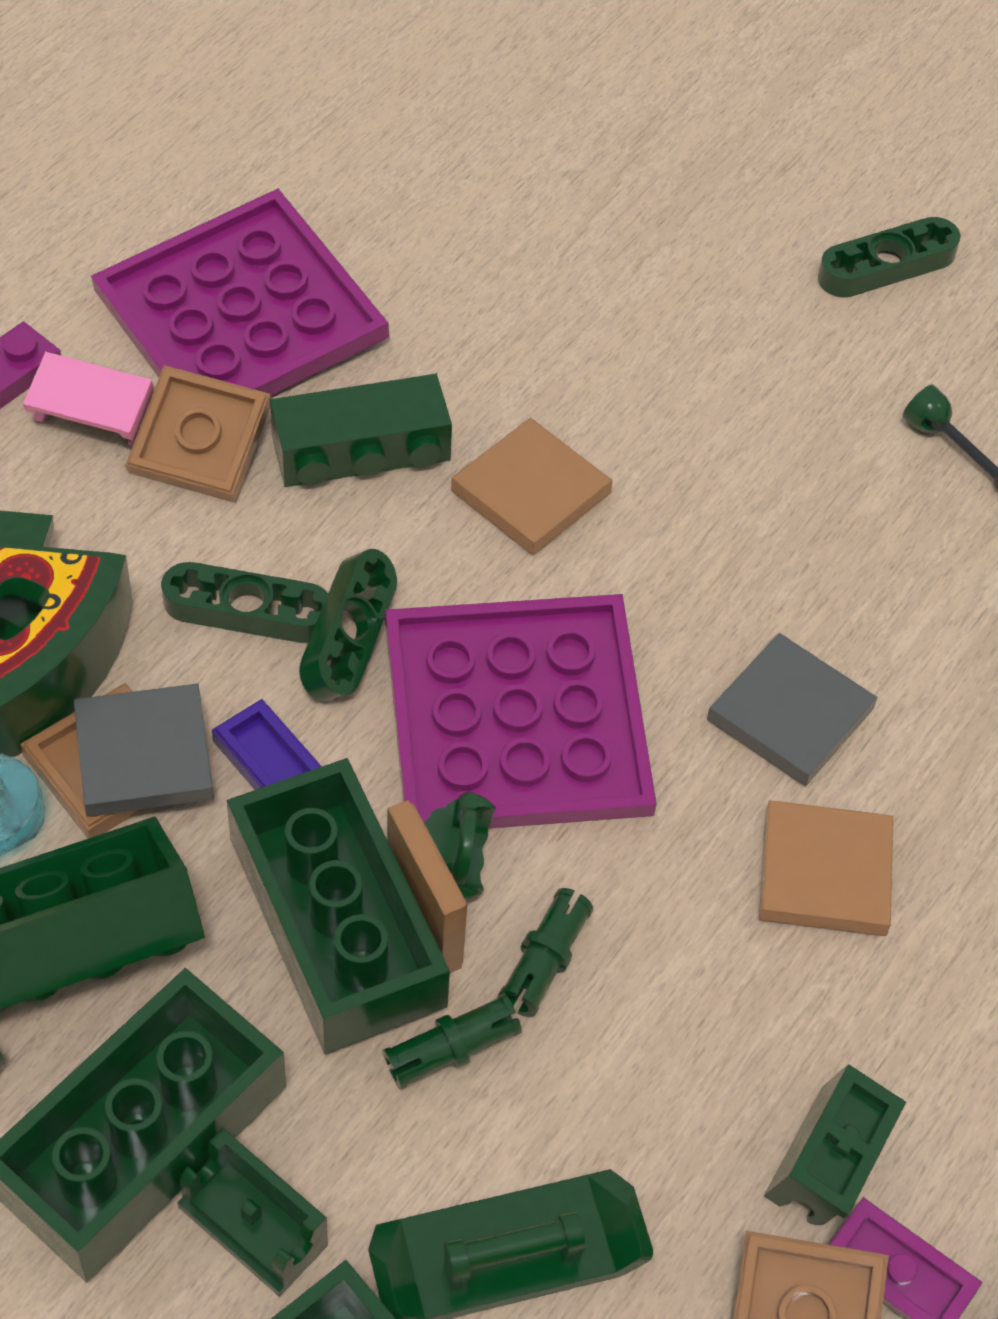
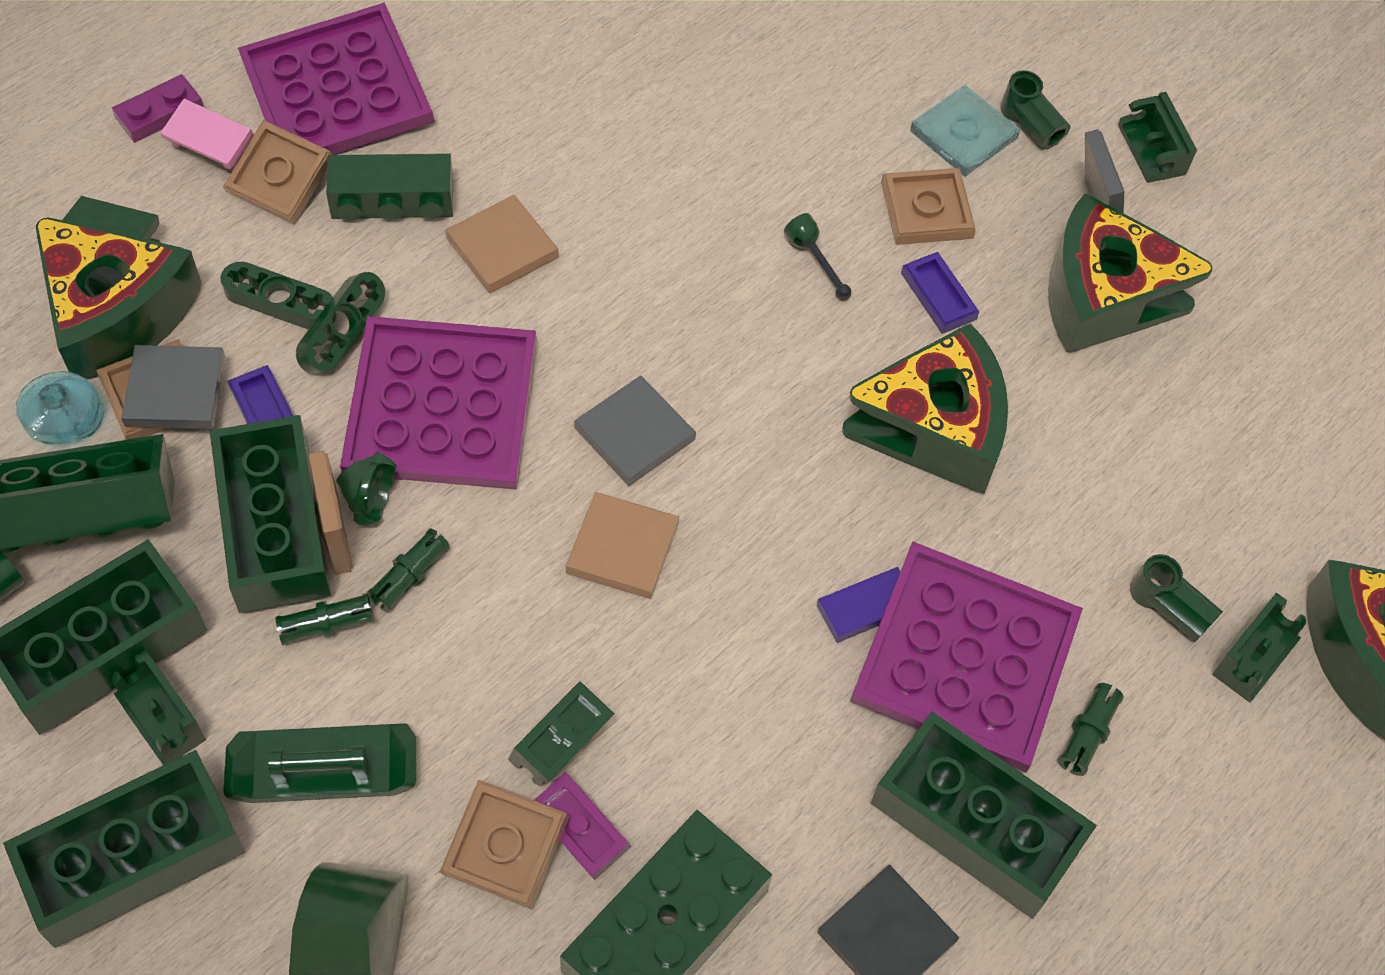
camera: 10 degrees right, 5 degrees up
dark green beam [818,217,961,297] -> none

